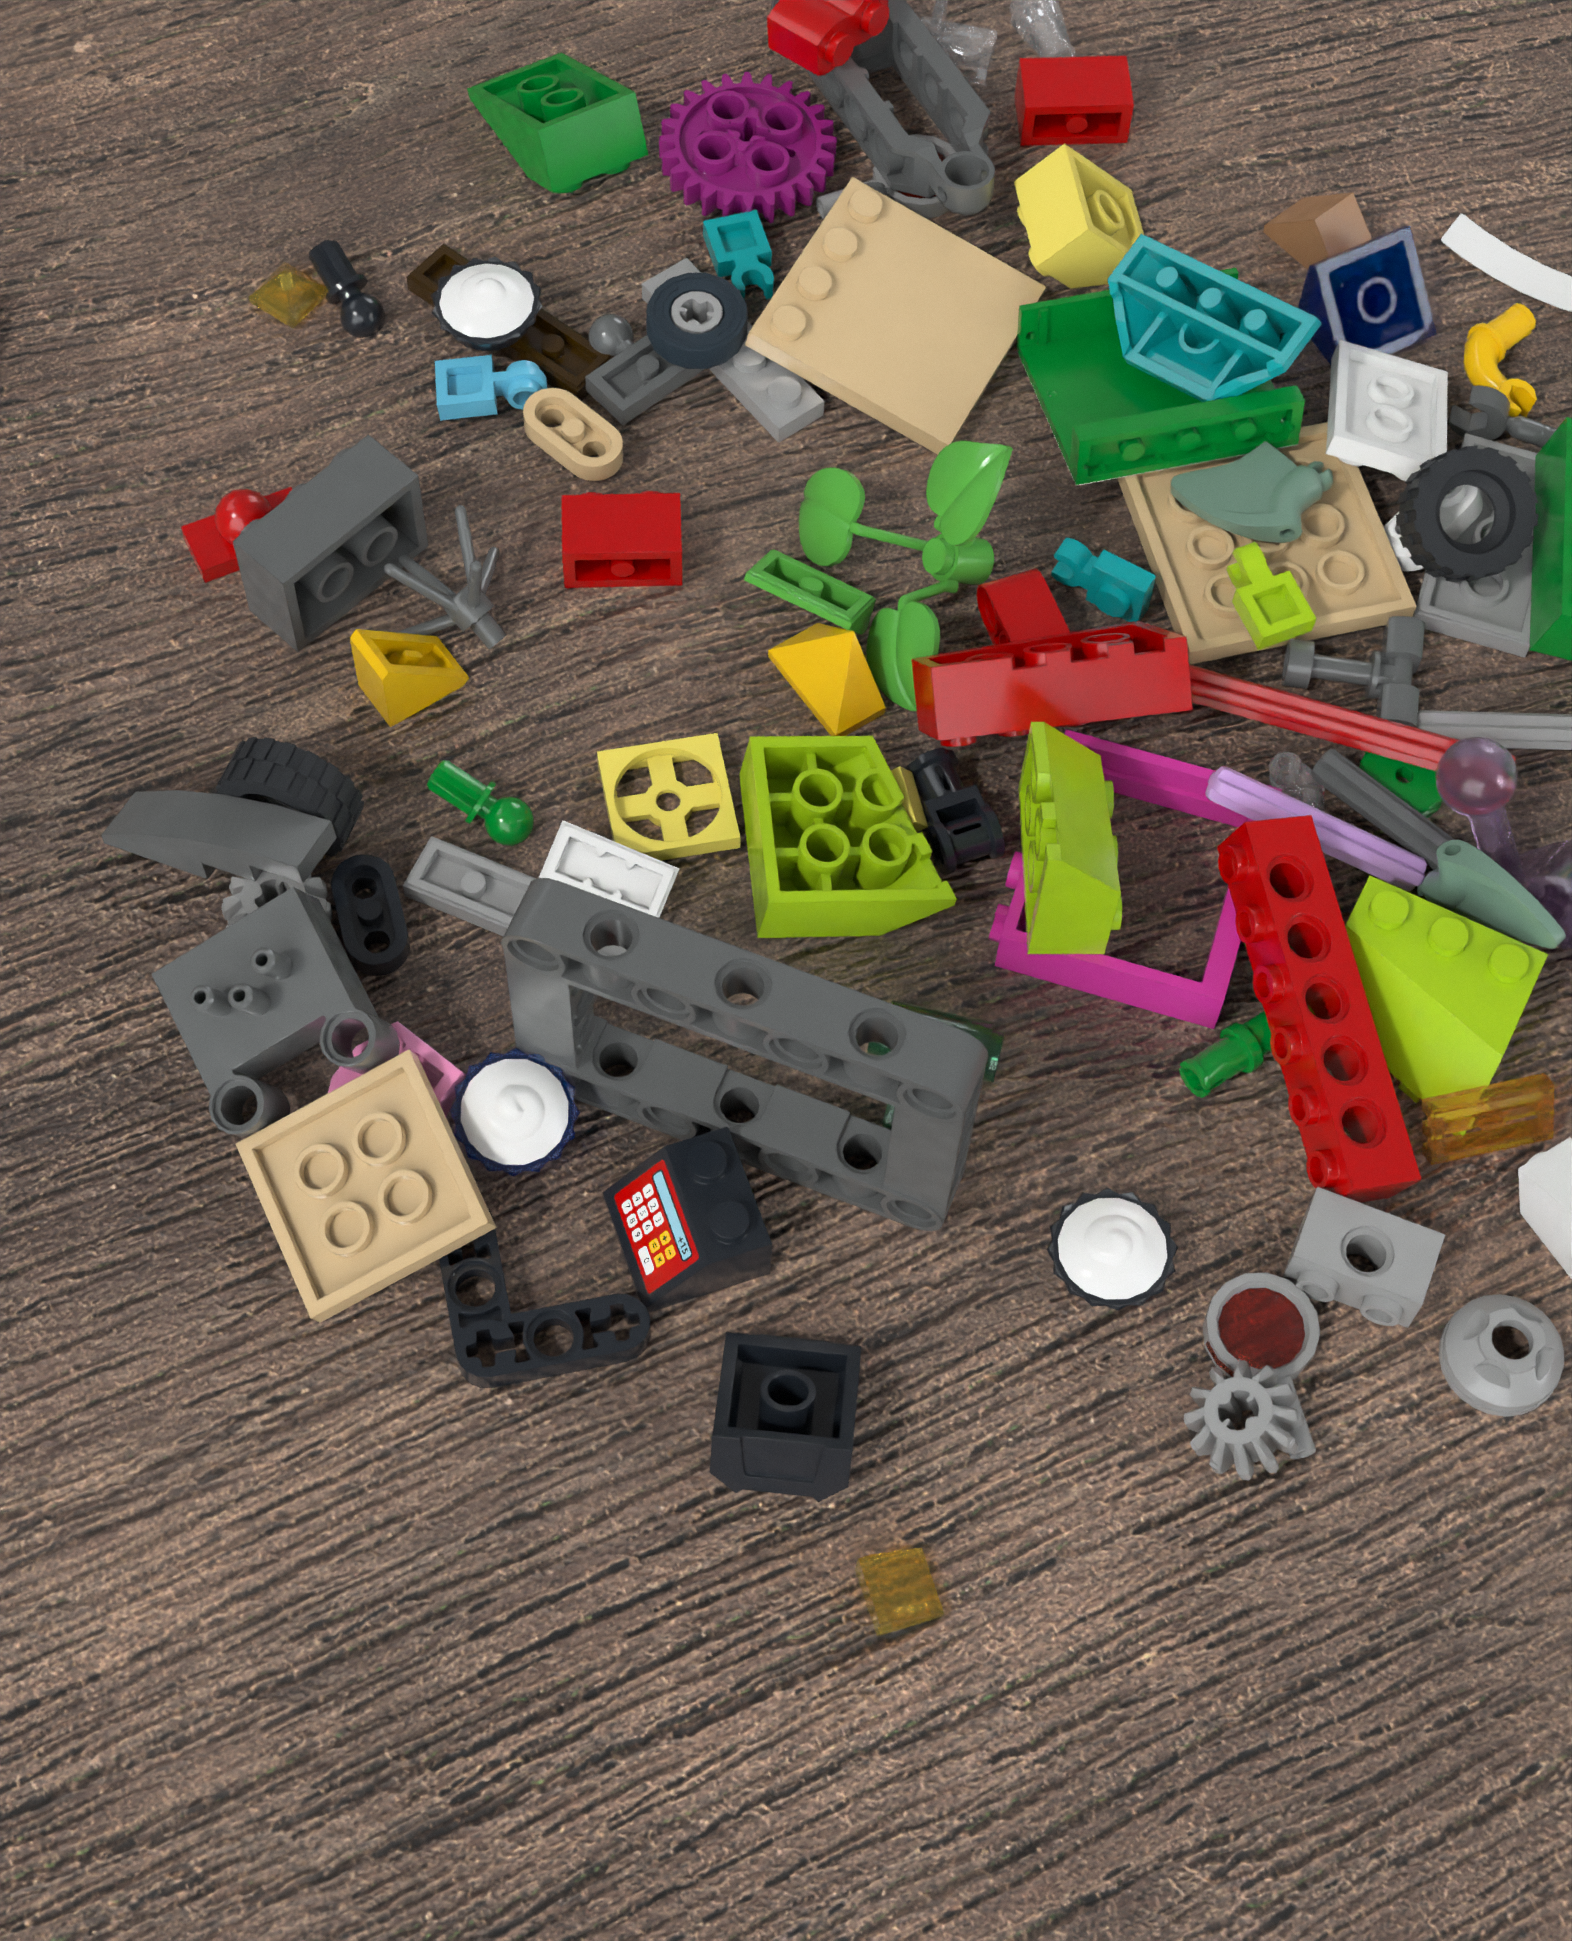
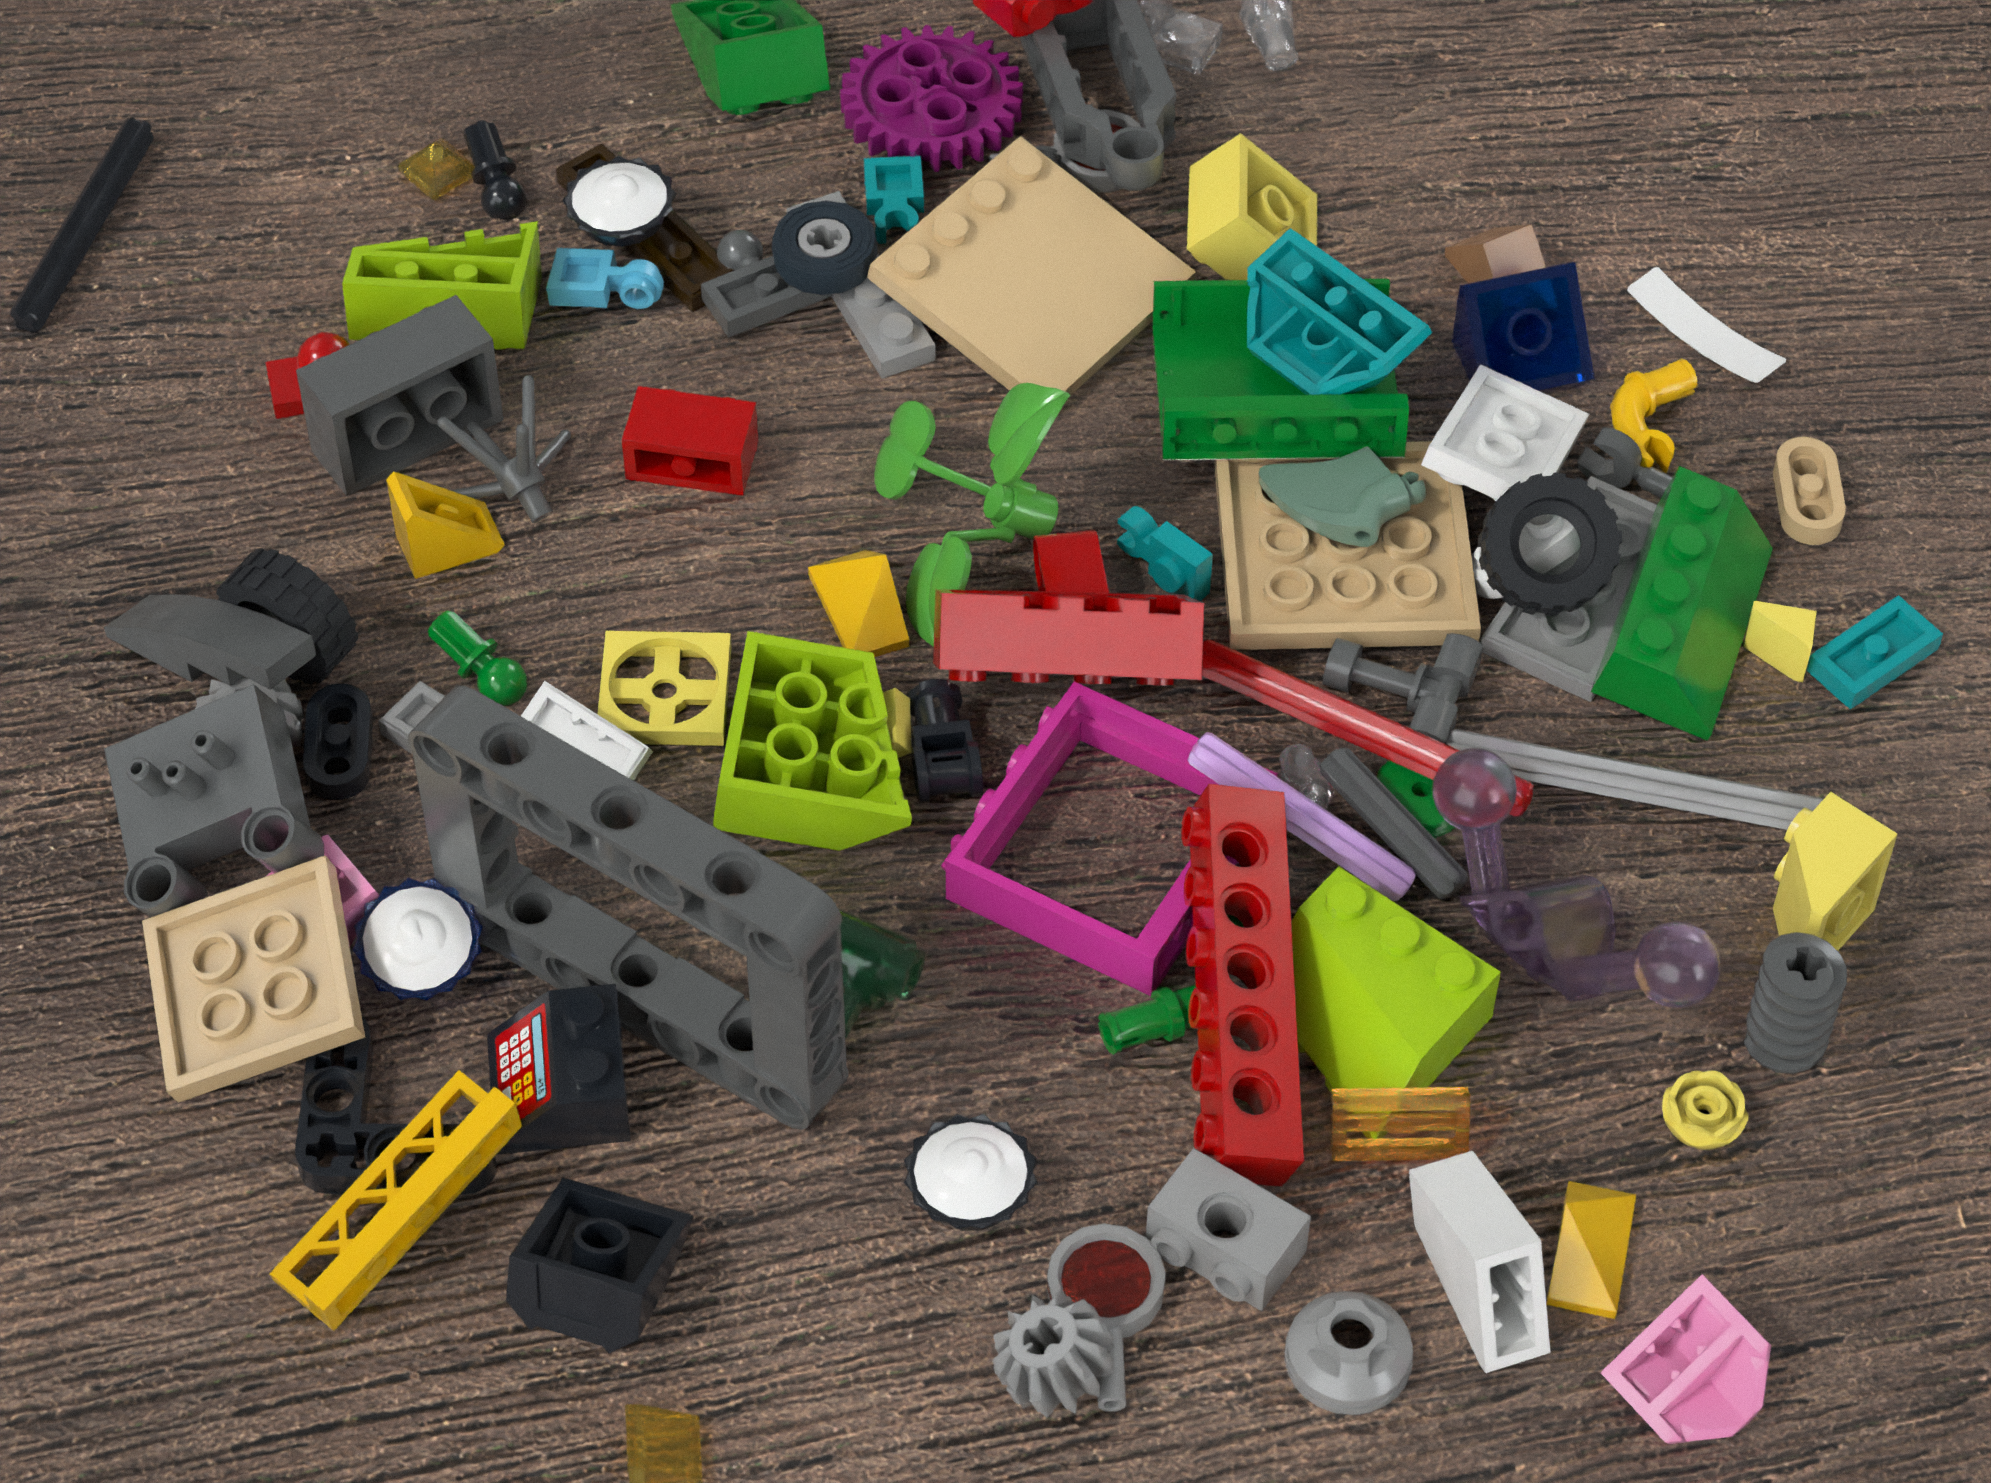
camera: 15 degrees right, 10 degrees down
tan plate [523,388,623,481] -> none
bright green slope [744,550,876,635] -> none
red brick [1014,55,1134,146] -> none
lime wedge [1018,722,1122,954] -> none
lime plate [1227,542,1317,650] -> none
sand green arm [1417,839,1566,948] -> none
none -> yellow fence [269,1070,522,1331]
none -> lime wedge [342,221,542,350]

